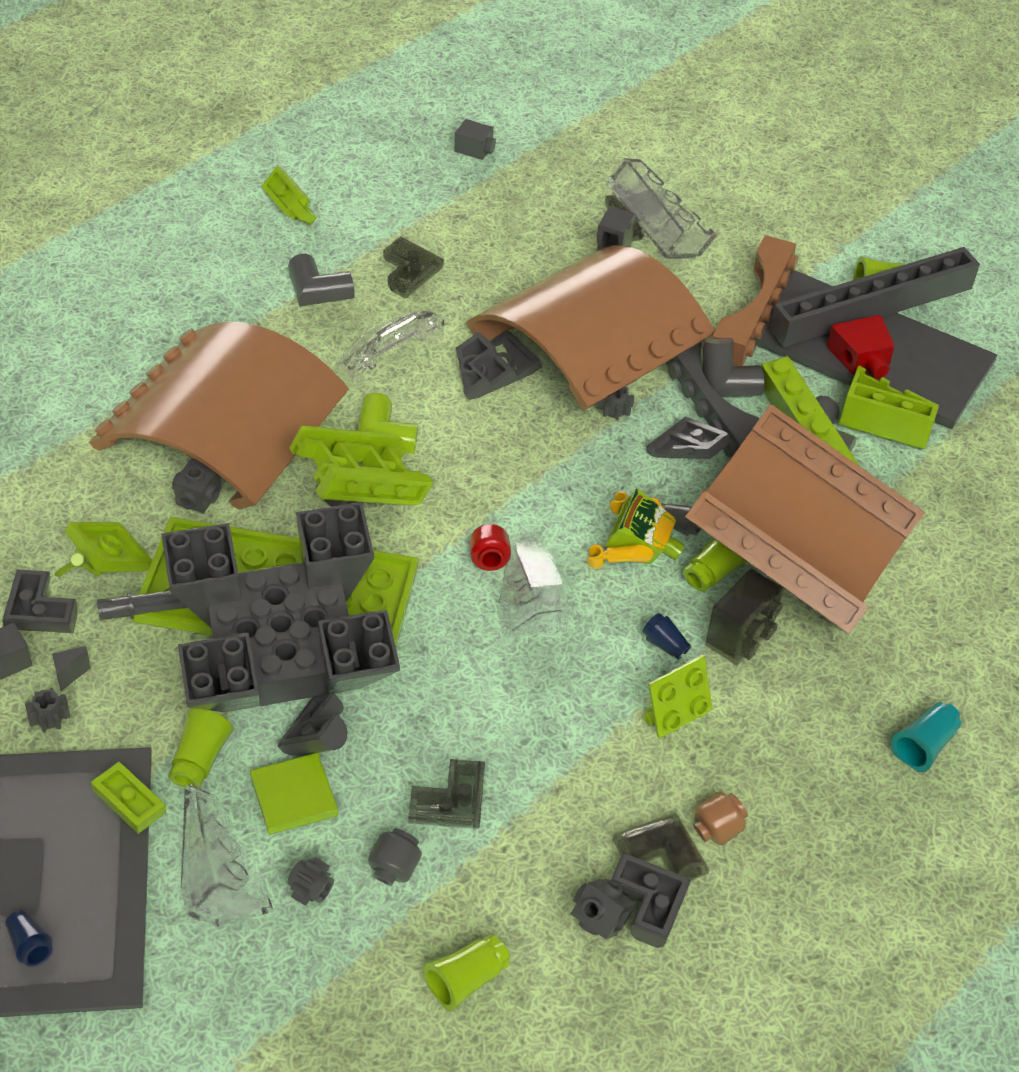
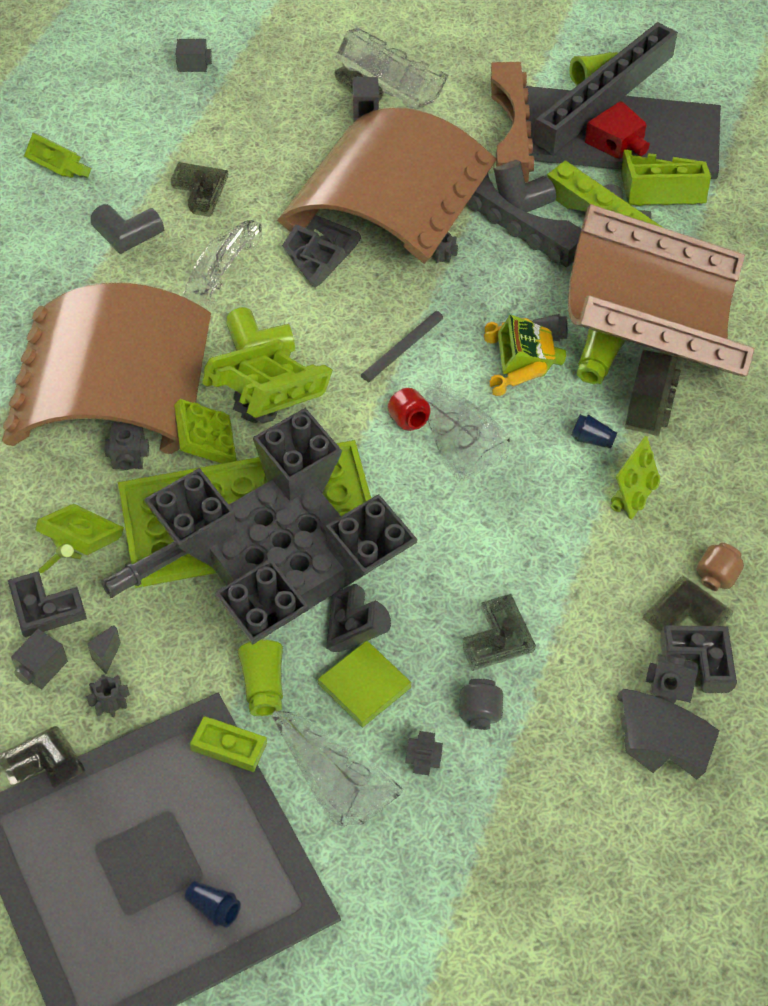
camera: 20 degrees left, 5 degrees up
lime plant [423,933,510,1012] -> none
dark grey wing [646,416,731,459] -> none
none -> lime tile [174,399,237,463]
none -> dark grey bar [361,311,443,383]
none -> dark grey slope [617,689,720,780]

